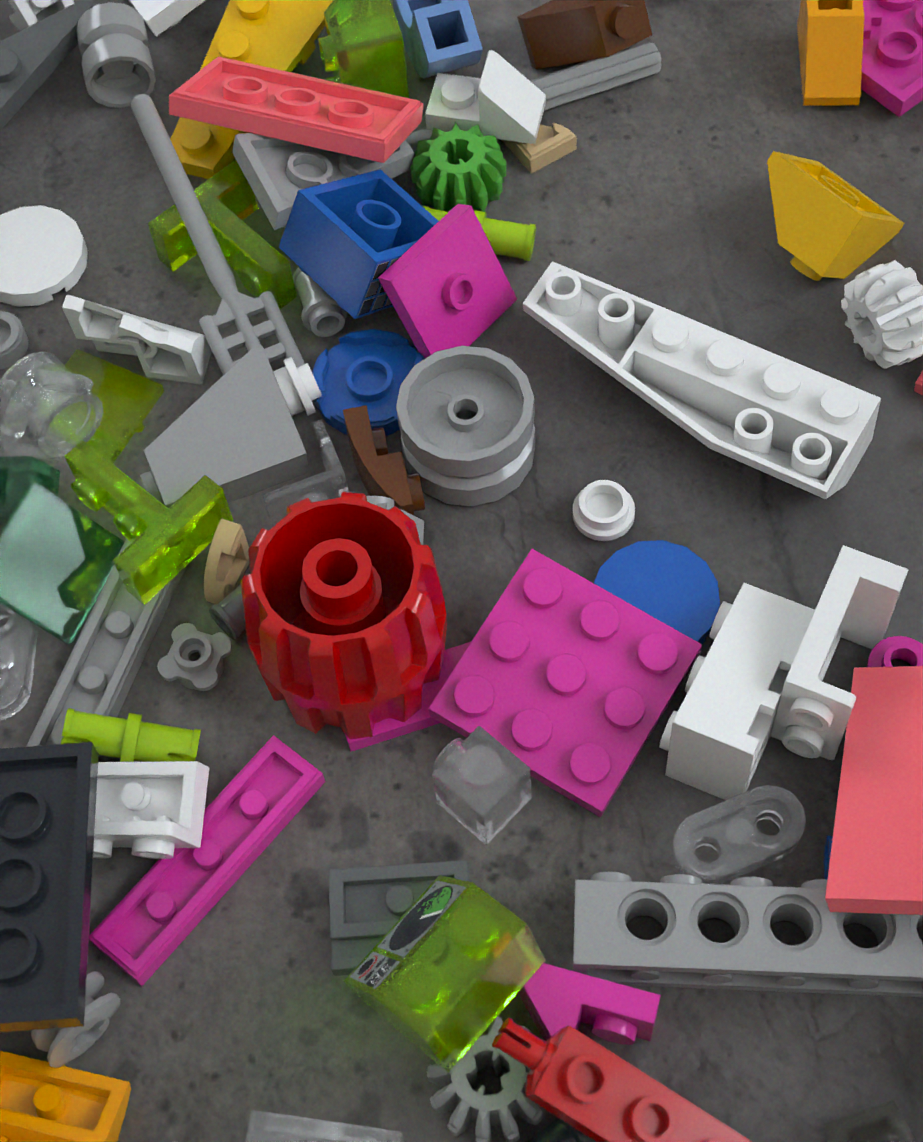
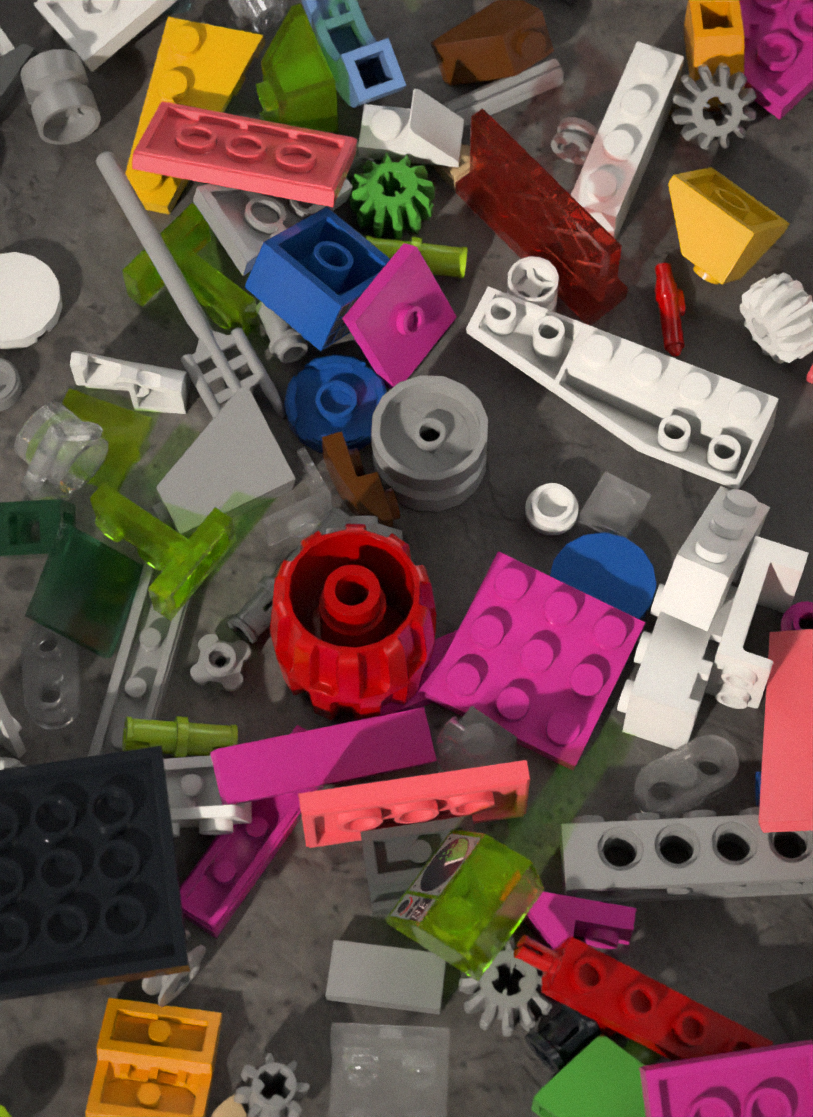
camera: 10 degrees left, 5 degrees up
tan tile [204,519,249,604] -> none
white plate [273,357,322,416] -> none
none -> dark pink tile [210,707,437,805]
none -> coral tile [298,760,530,848]
none -> light grey tile [326,940,447,1015]
none -> clear red fence [456,108,628,326]
none -> white wheel [507,256,559,312]
none -> light grey bush [551,117,599,165]
none -> white brick [565,41,684,249]
none -> clear plate [579,471,652,540]
none -> red piece [655,263,686,357]
none -> white arch [656,486,770,632]
none -> light grey gear [671,63,757,149]

